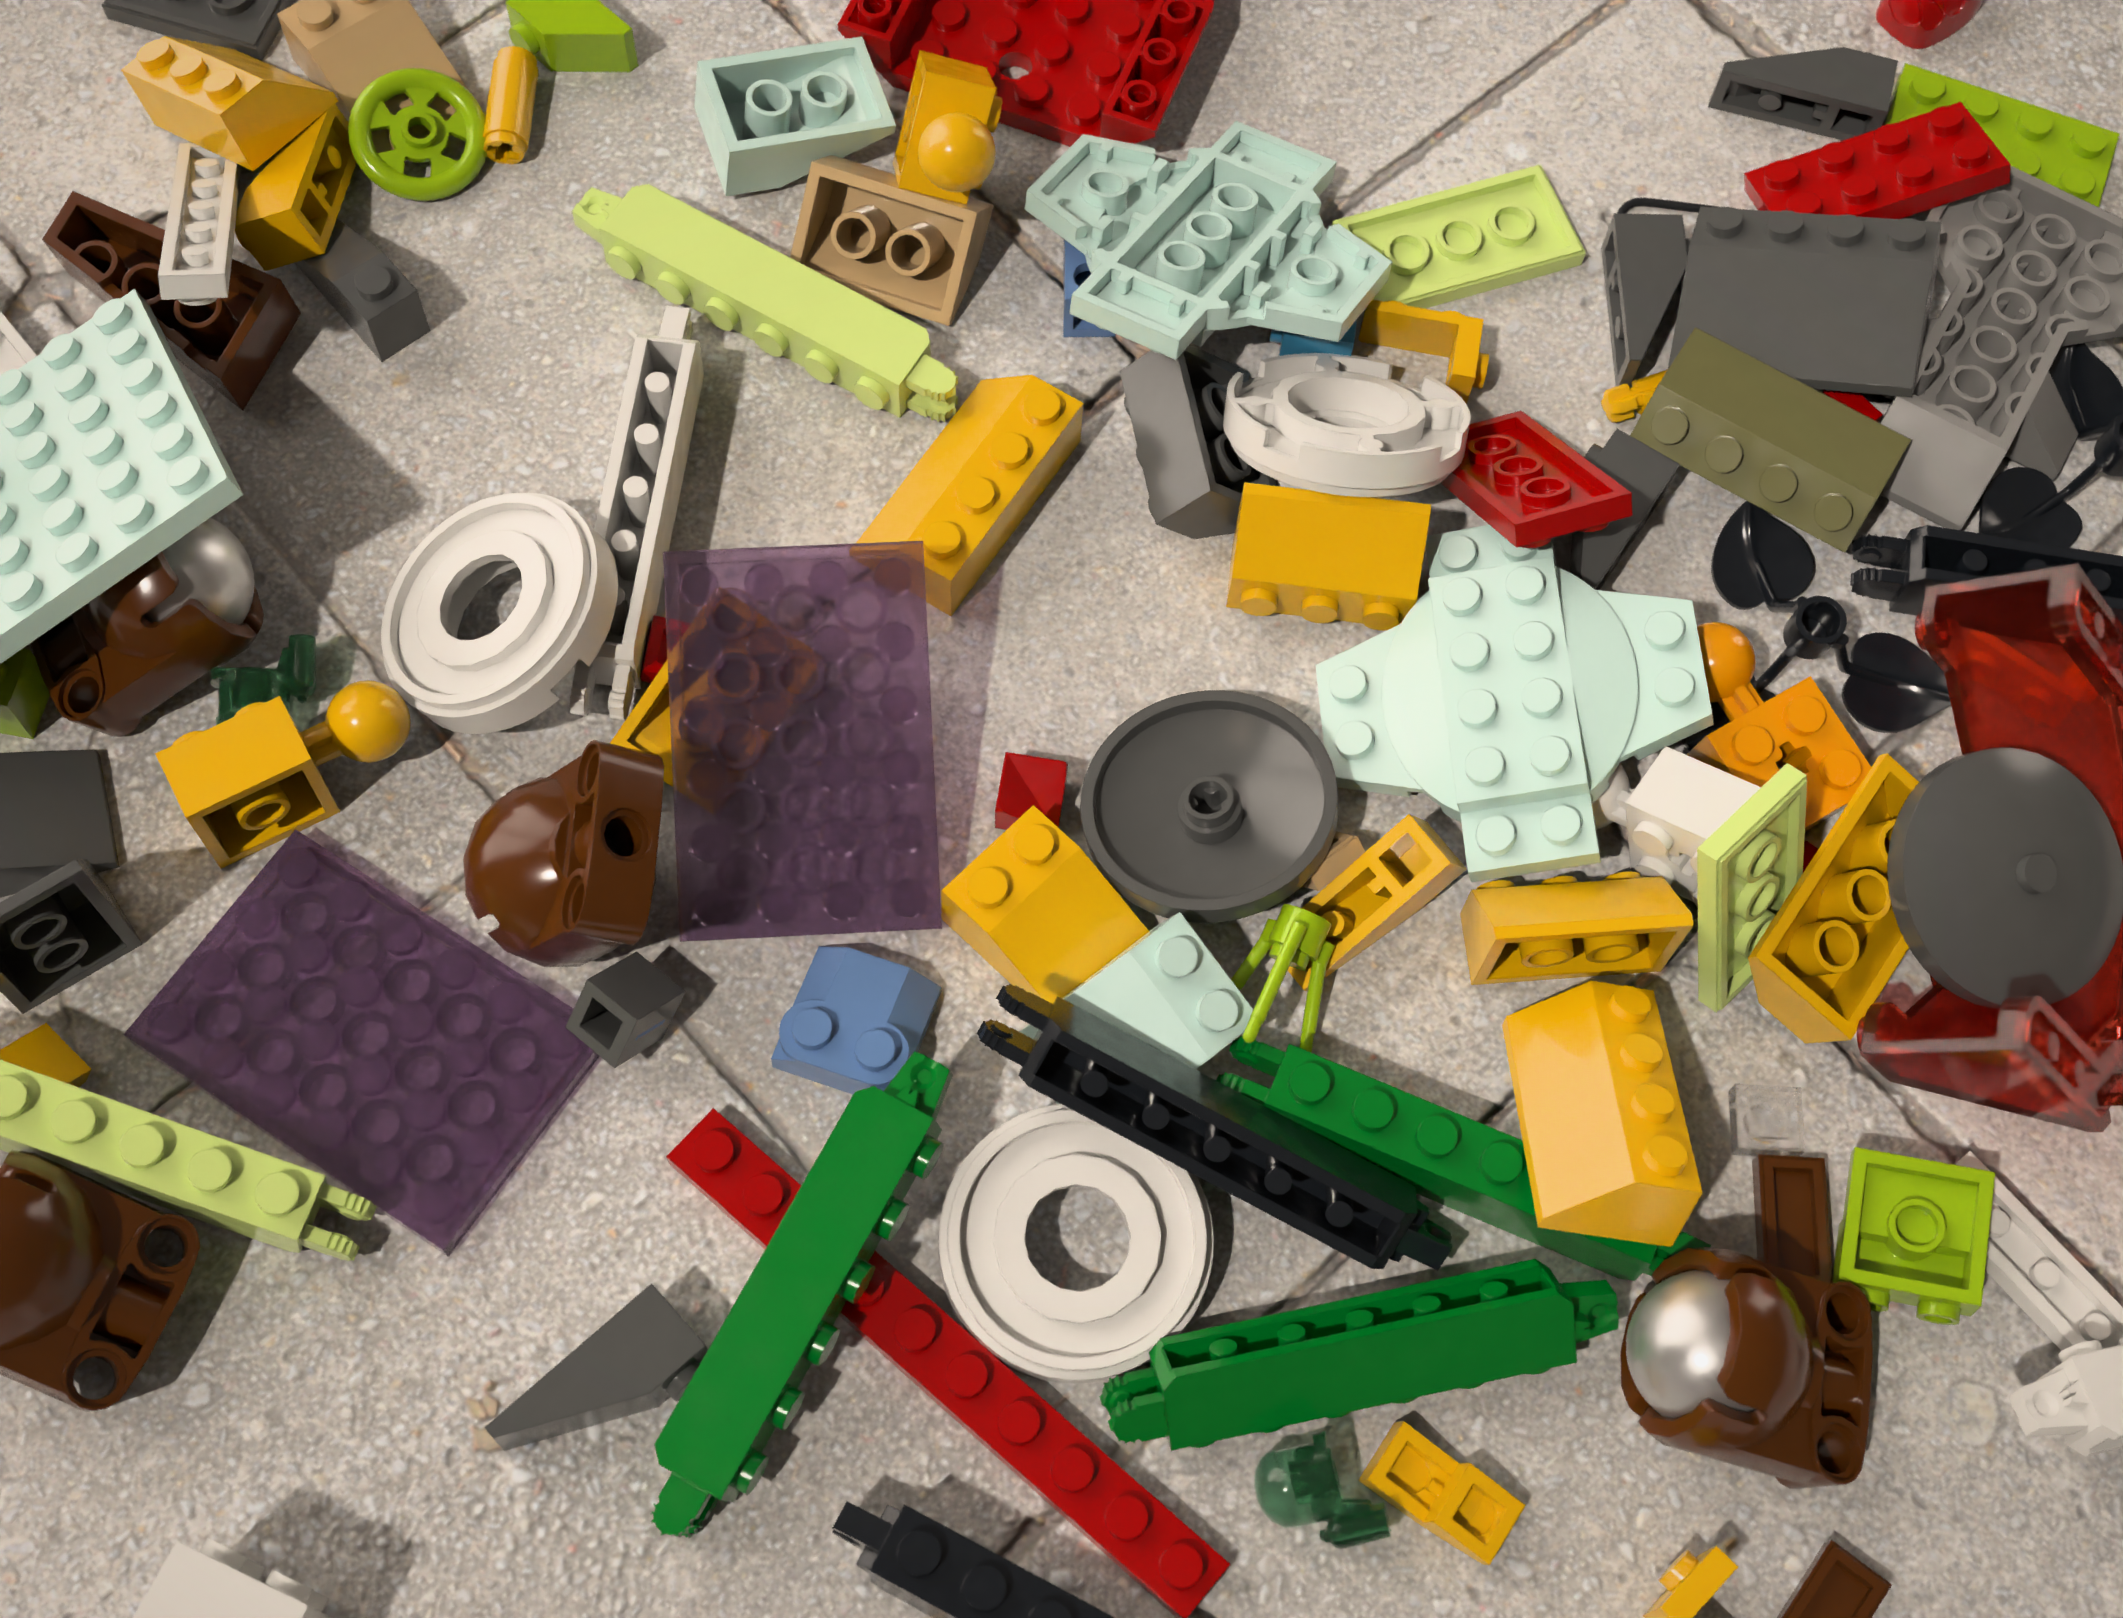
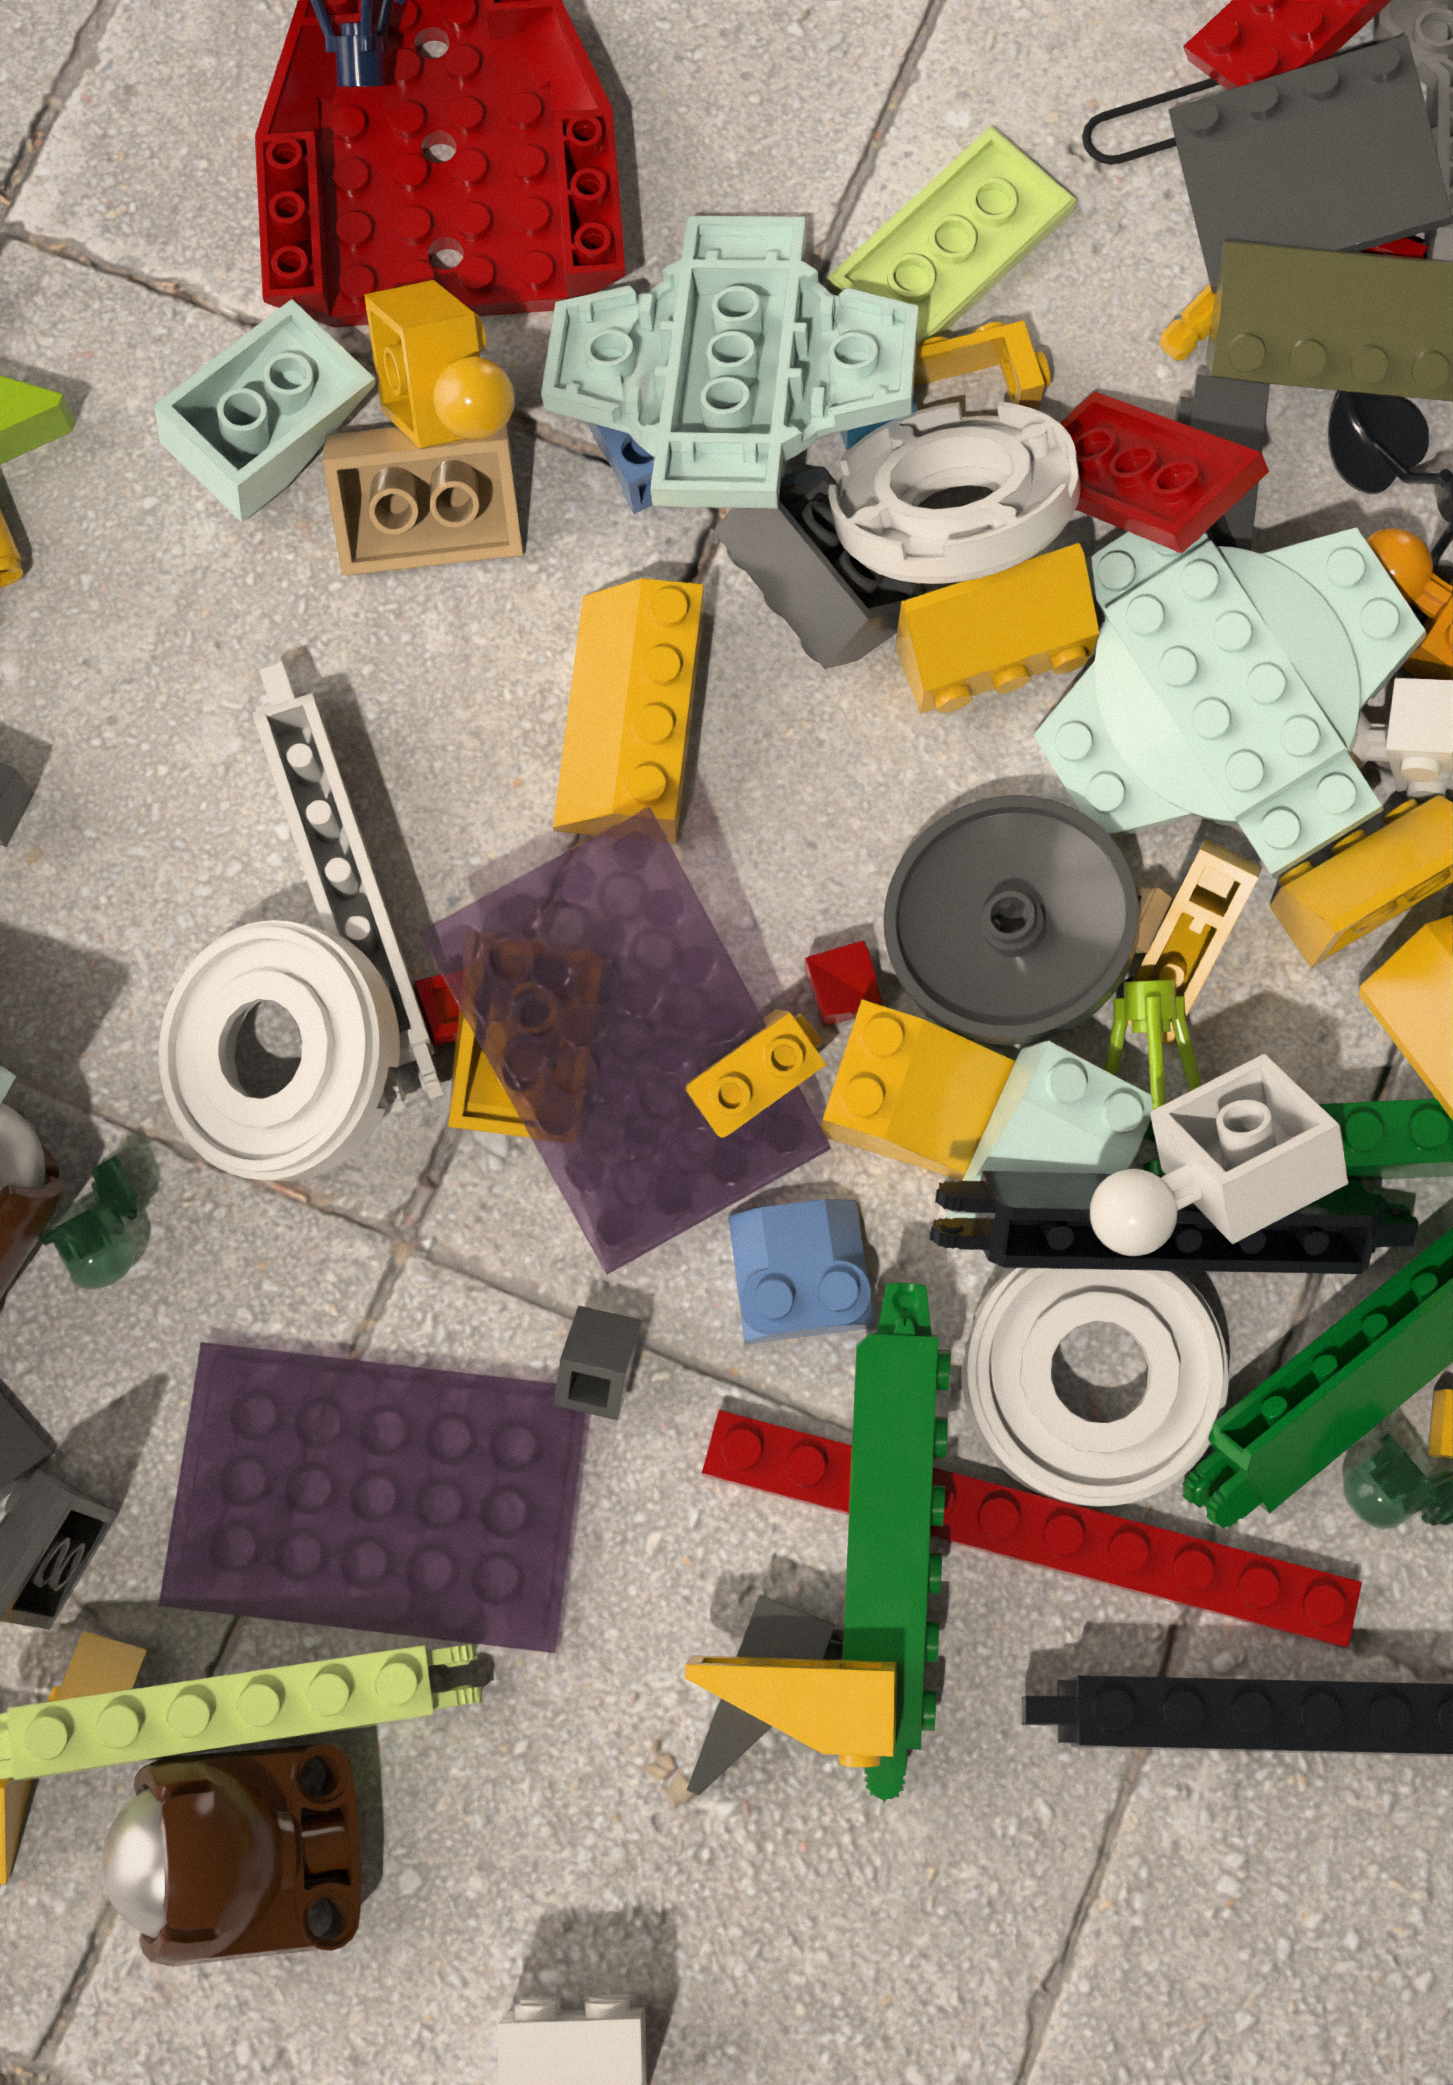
camera: 20 degrees left, 10 degrees up
yellow brick [155,680,411,869] -> none
reddish brown piece [463,740,664,967] -> none
yellowish green hinge [572,184,958,422] -> none
dark grey slope [1601,213,1691,387] -> none
none -> yellow bracket [685,1008,826,1138]
none -> yellow slope [685,1655,897,1767]
none -> white brick [1090,1054,1348,1256]

